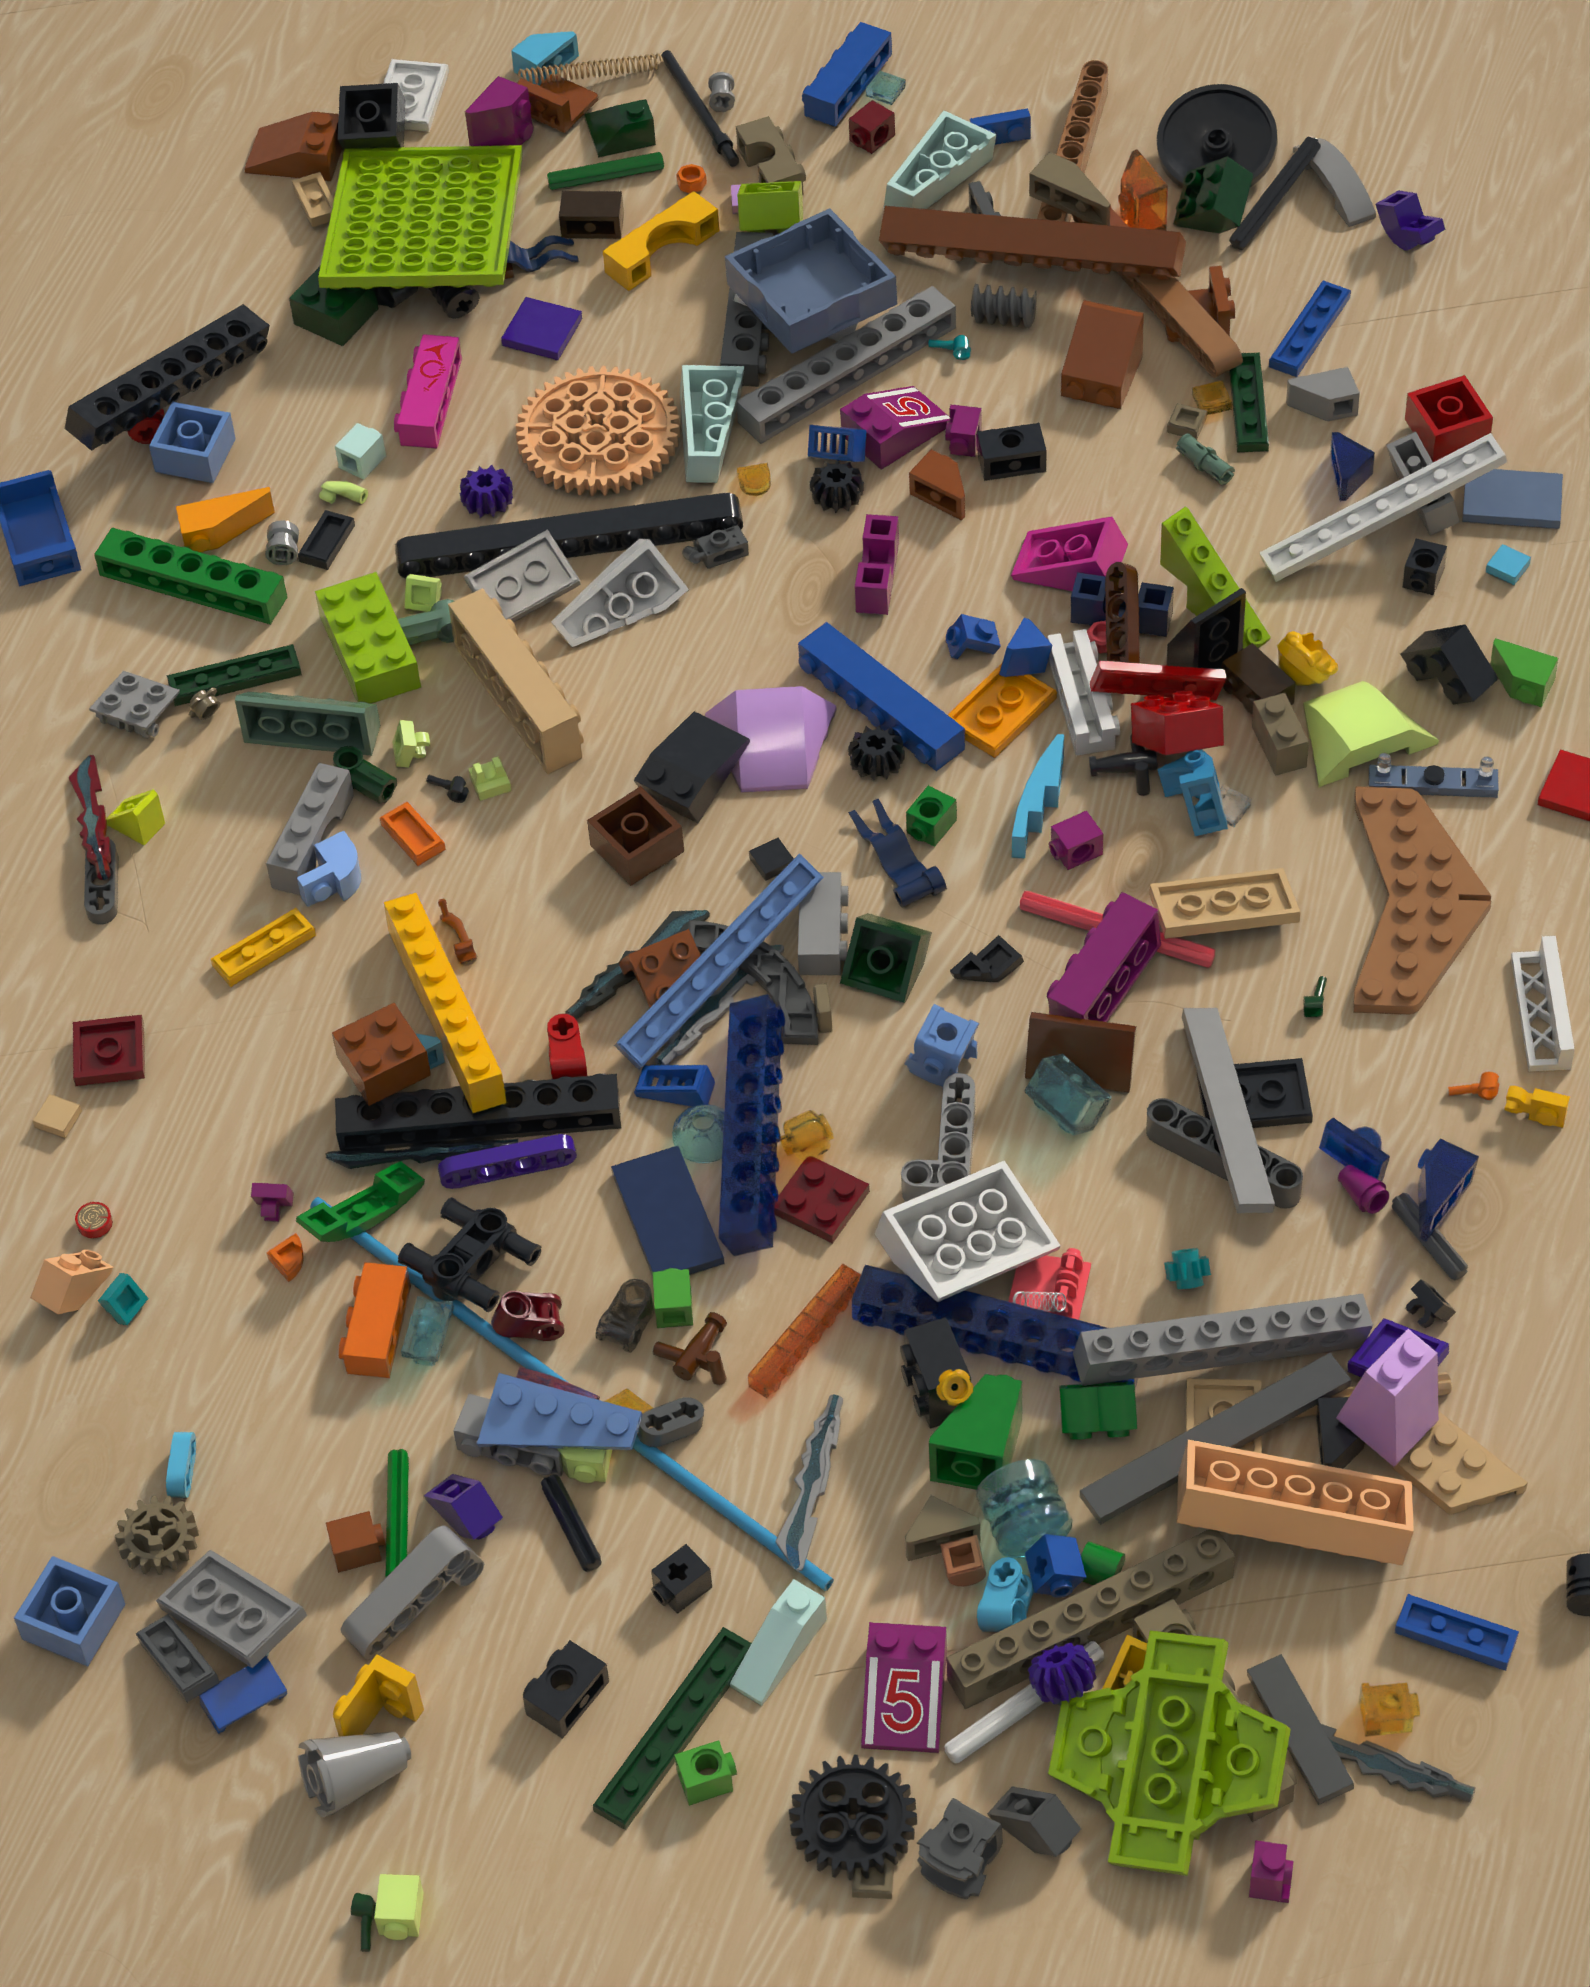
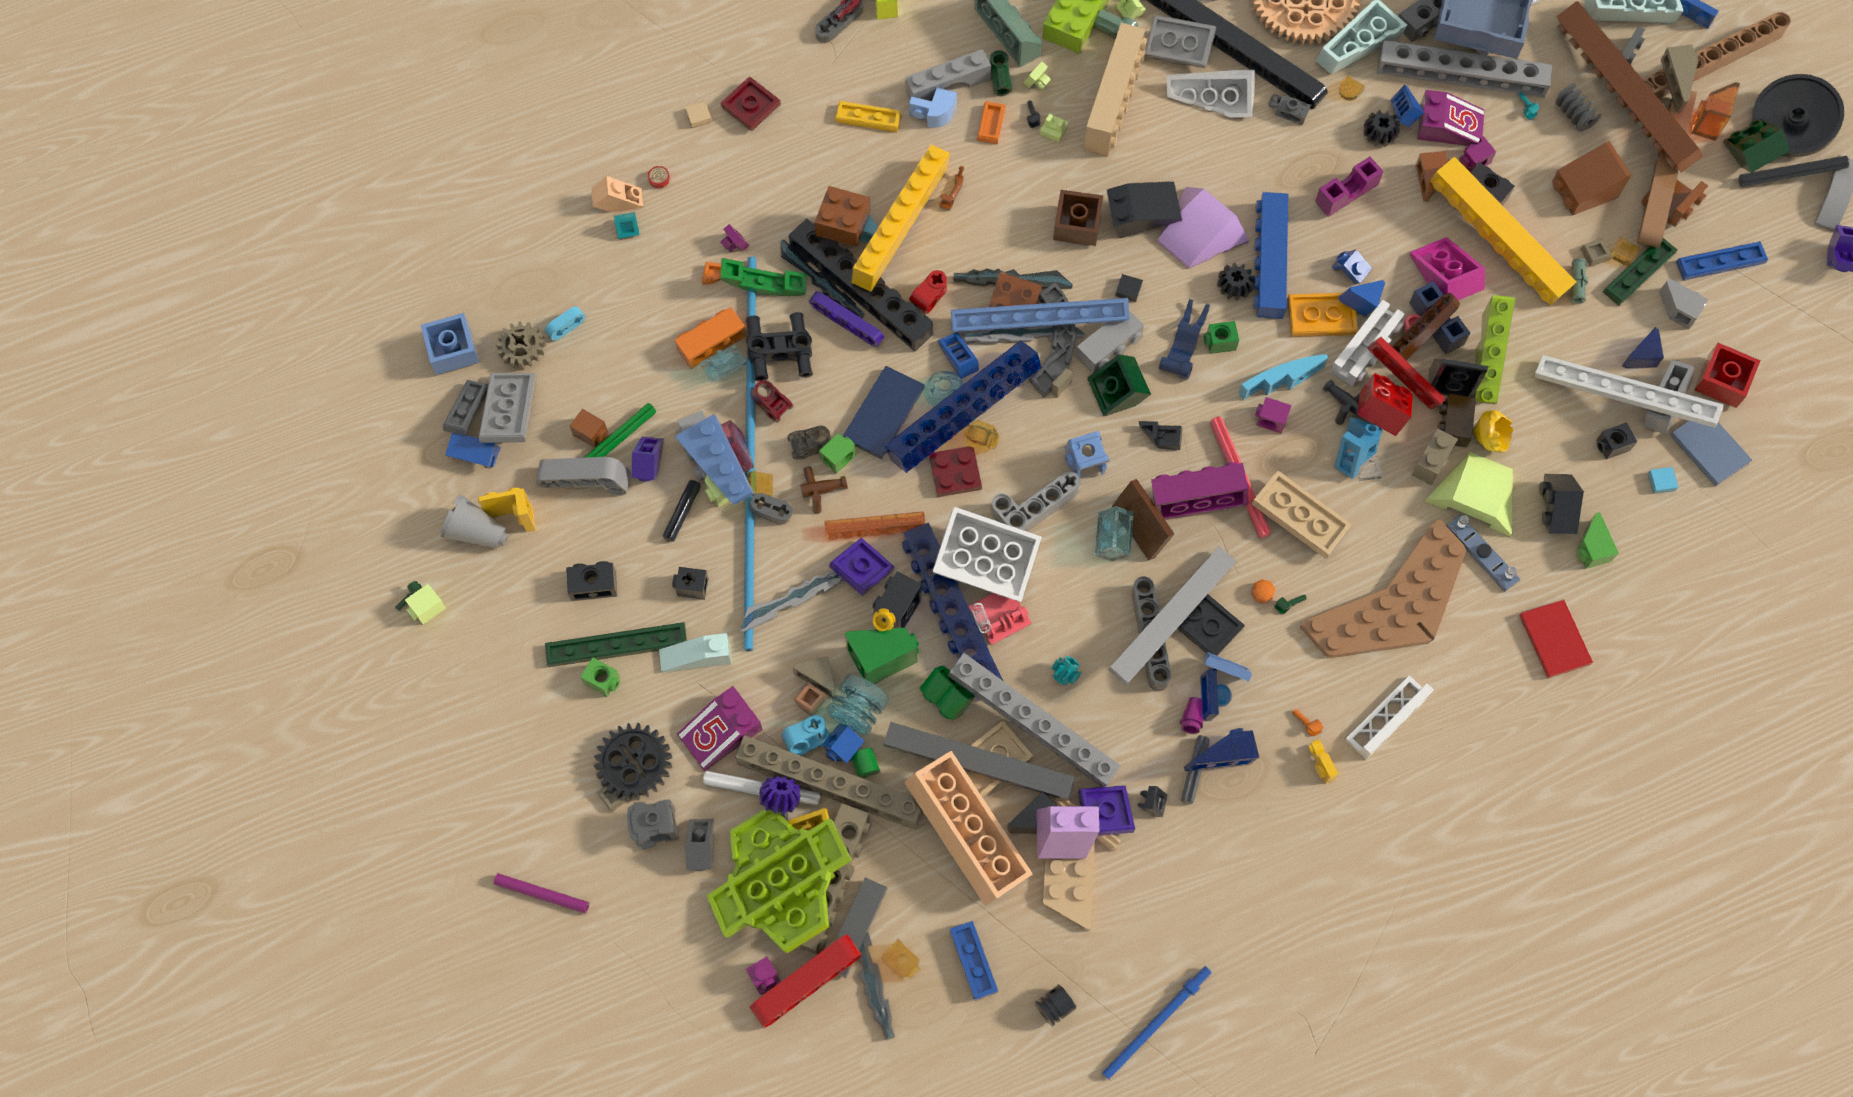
camera: 45 degrees right, 15 degrees up
none -> red beam [749,934,862,1028]
none -> dark purple tile [829,538,895,596]
none -> medium blue tile [1203,652,1252,682]
none -> orange tile [1251,579,1275,604]
none -> yellow brick [1430,157,1576,306]

